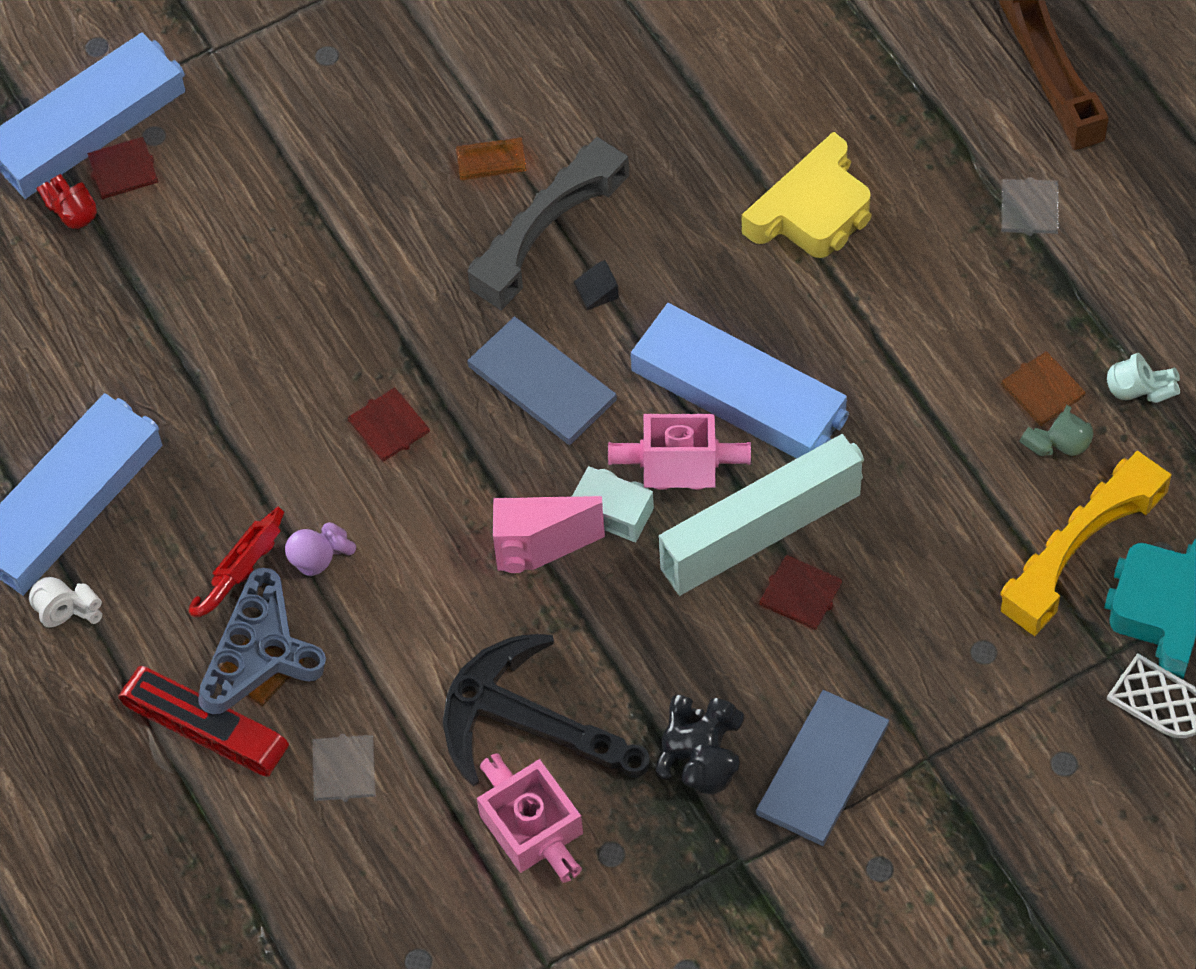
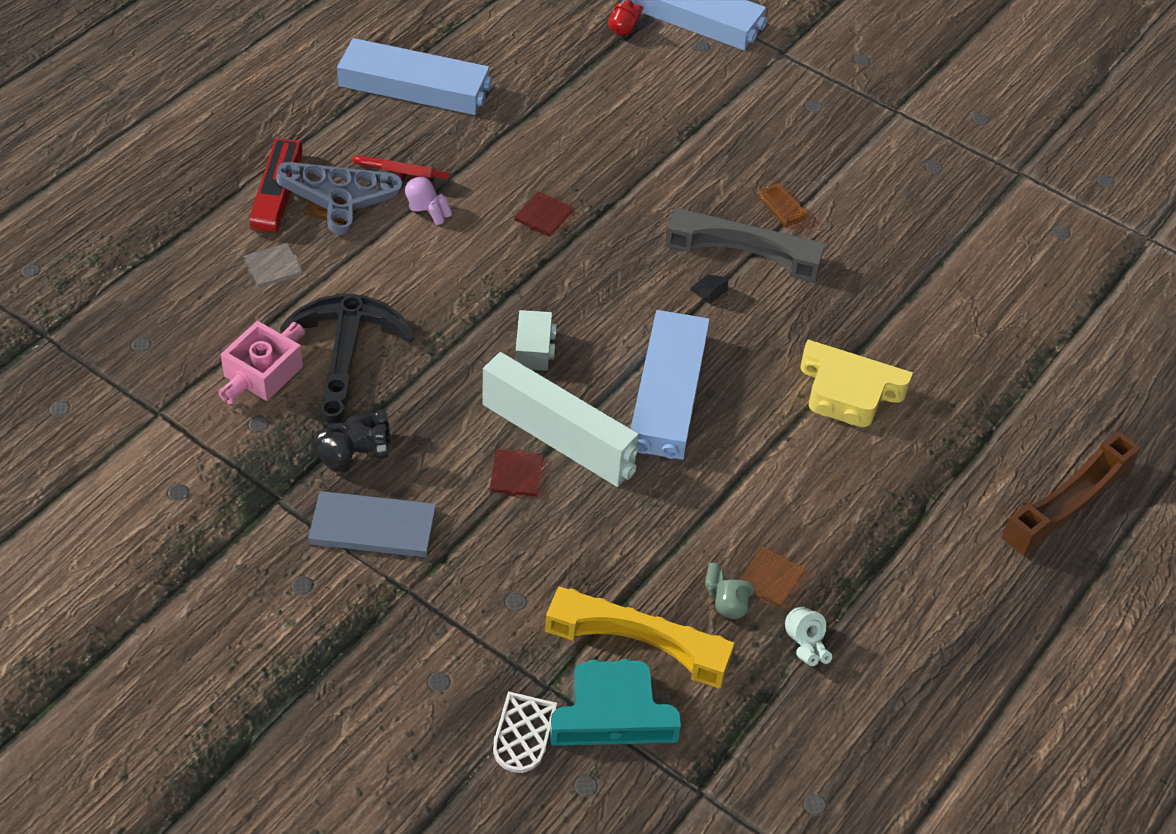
camera: 60 degrees right, 10 degrees down
white piece [29,577,102,628] -> none
clear red piece [87,137,159,200] -> none
sand blue tile [467,316,617,445] -> none
bright pink slope [493,496,605,573] -> none
bright pink brick [608,414,751,490] -> none
clear piece [1001,177,1058,236] -> none

